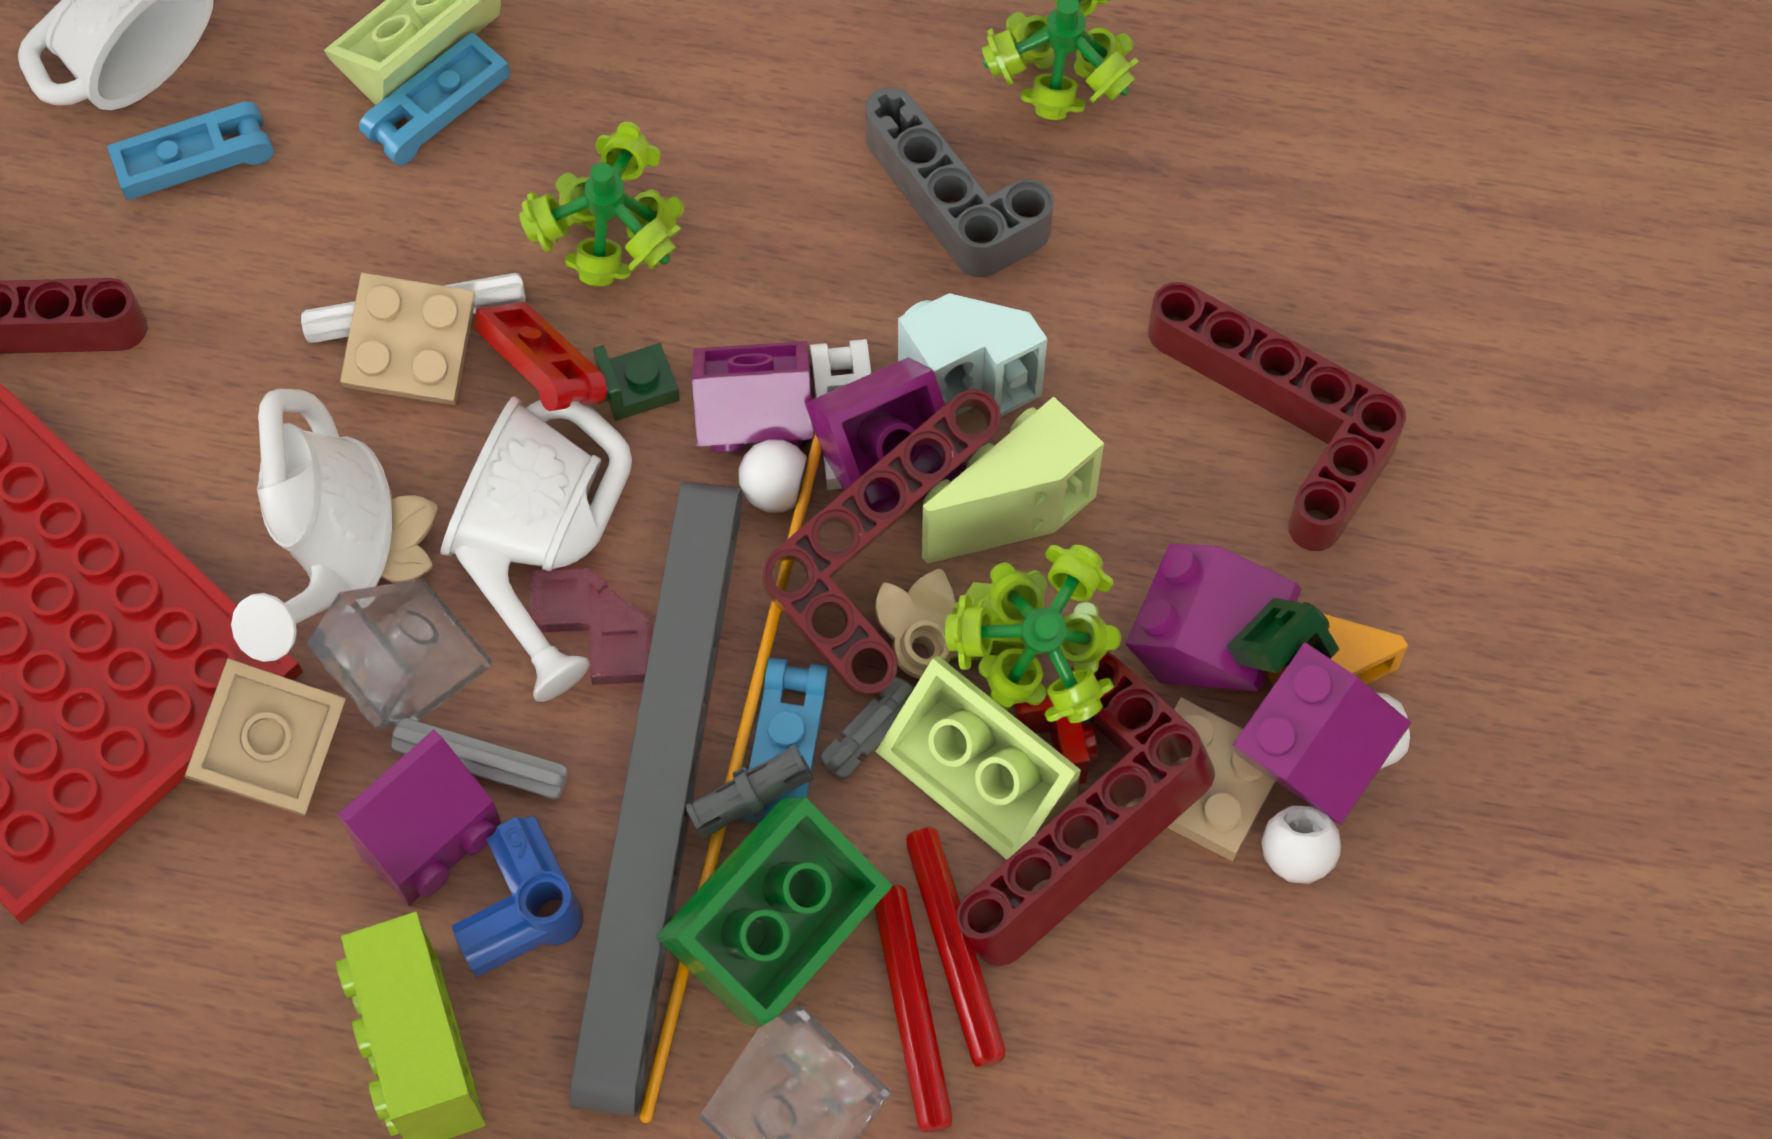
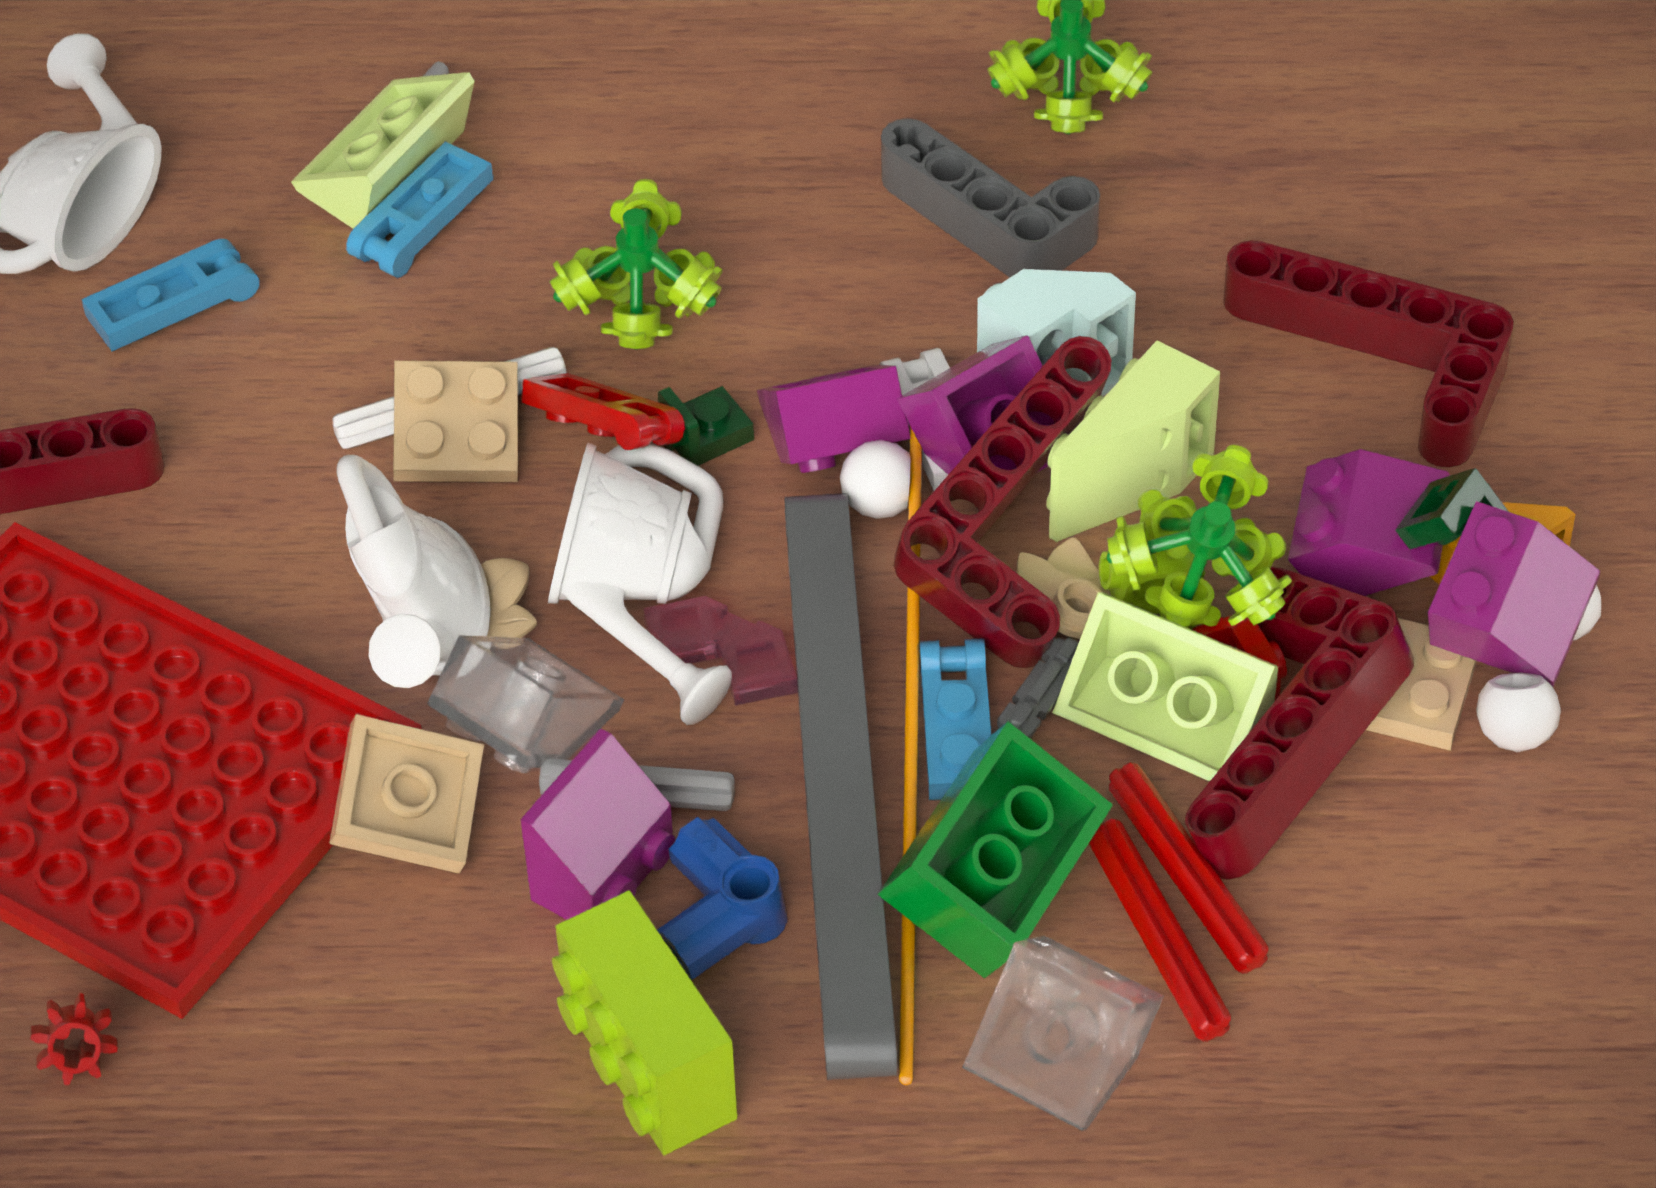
camera: 10 degrees left, 15 degrees down
dark grey pin [686,744,814,839] -> none

